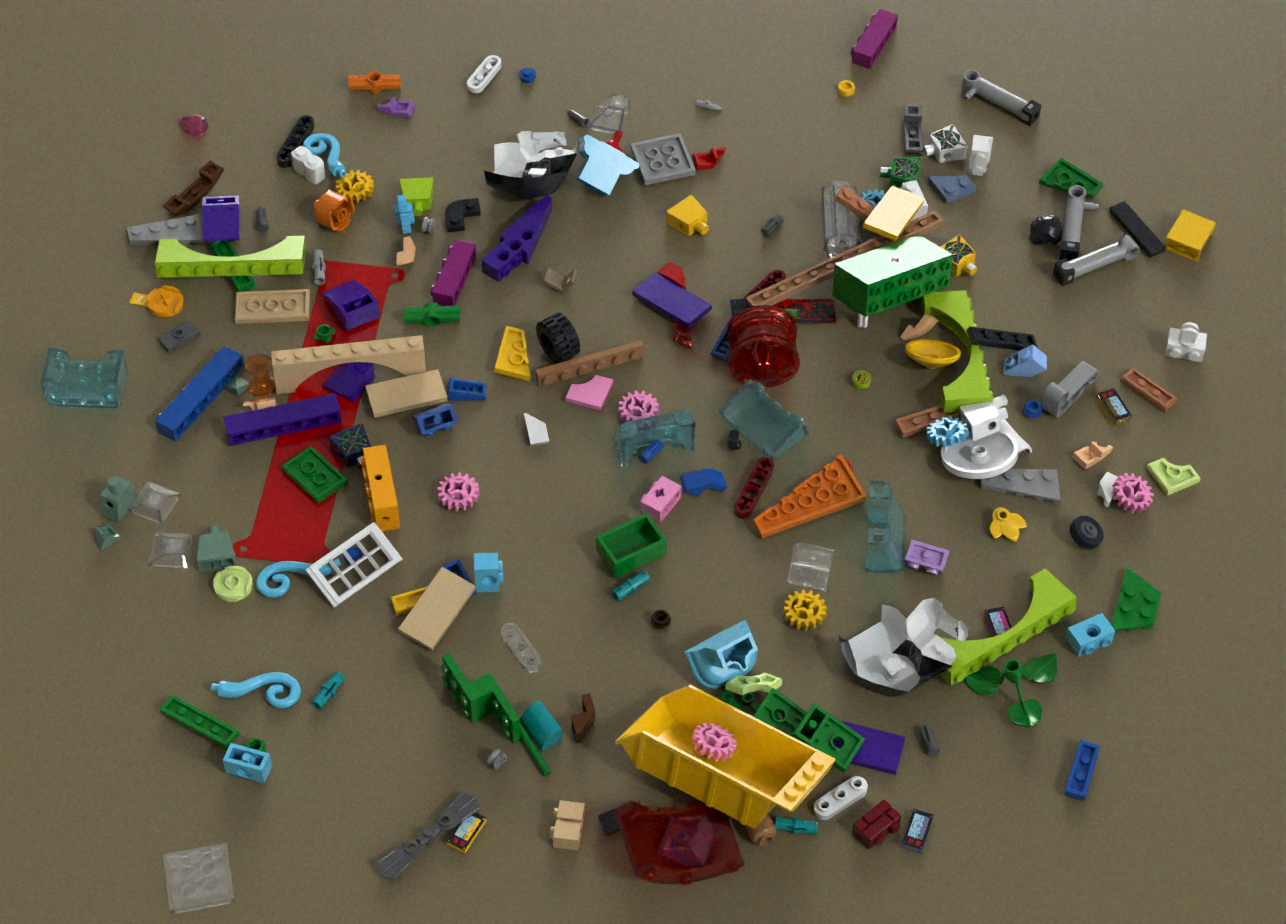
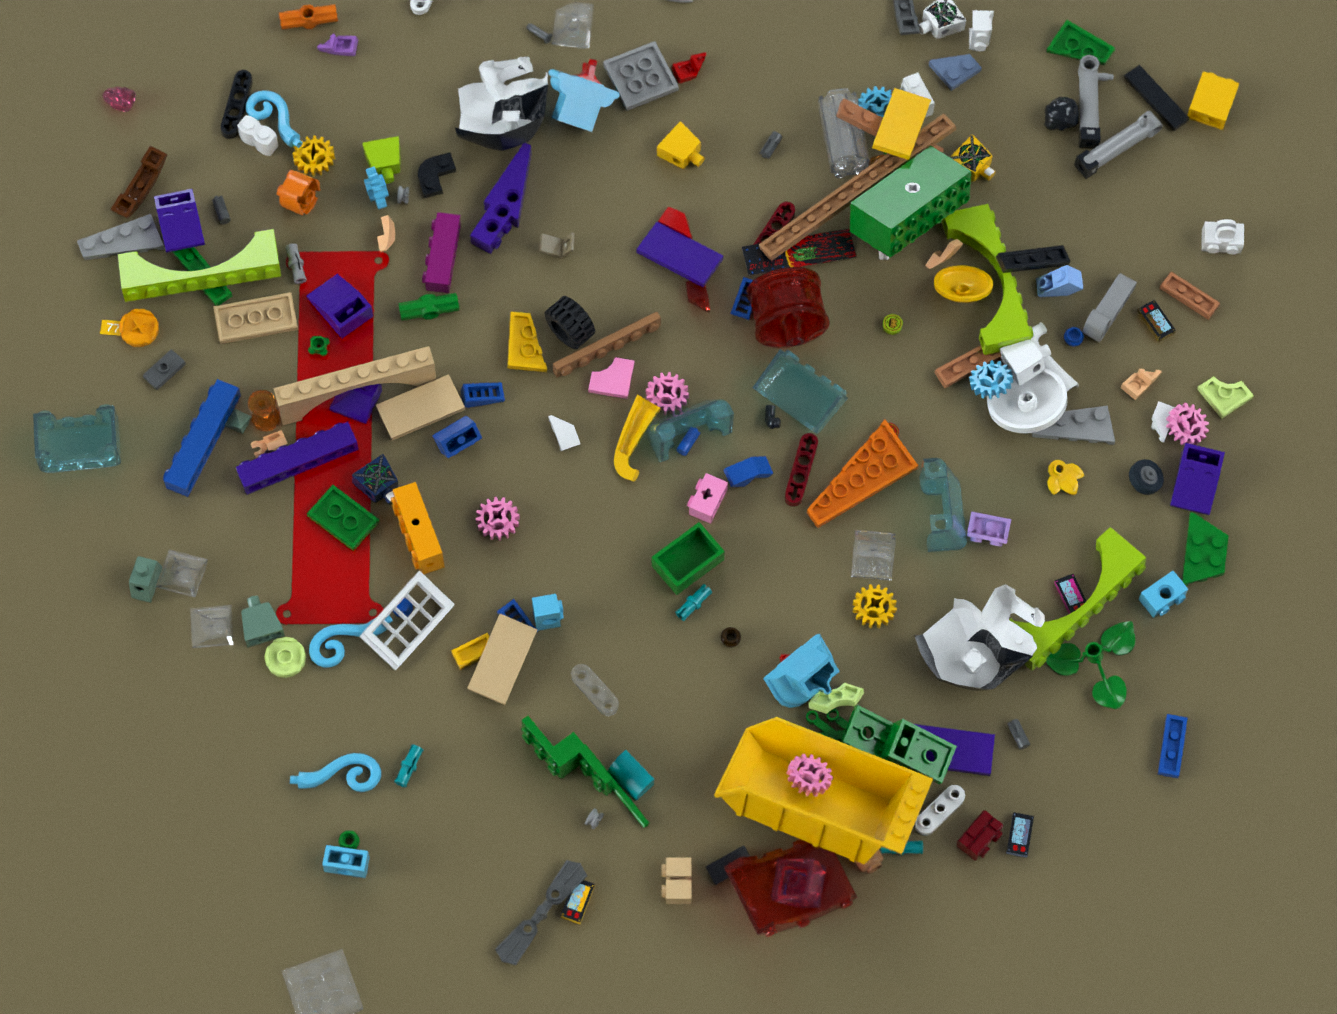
camera: 10 degrees left, 15 degrees up
sand green slope [93,525,120,549] -> none
green plate [160,694,240,750] -> none
reddish brown slope [571,693,595,743] -> none
torso [880,157,921,189] -> none
none -> yellow animal [614,394,661,482]
none -> dark purple slope [1170,443,1225,515]

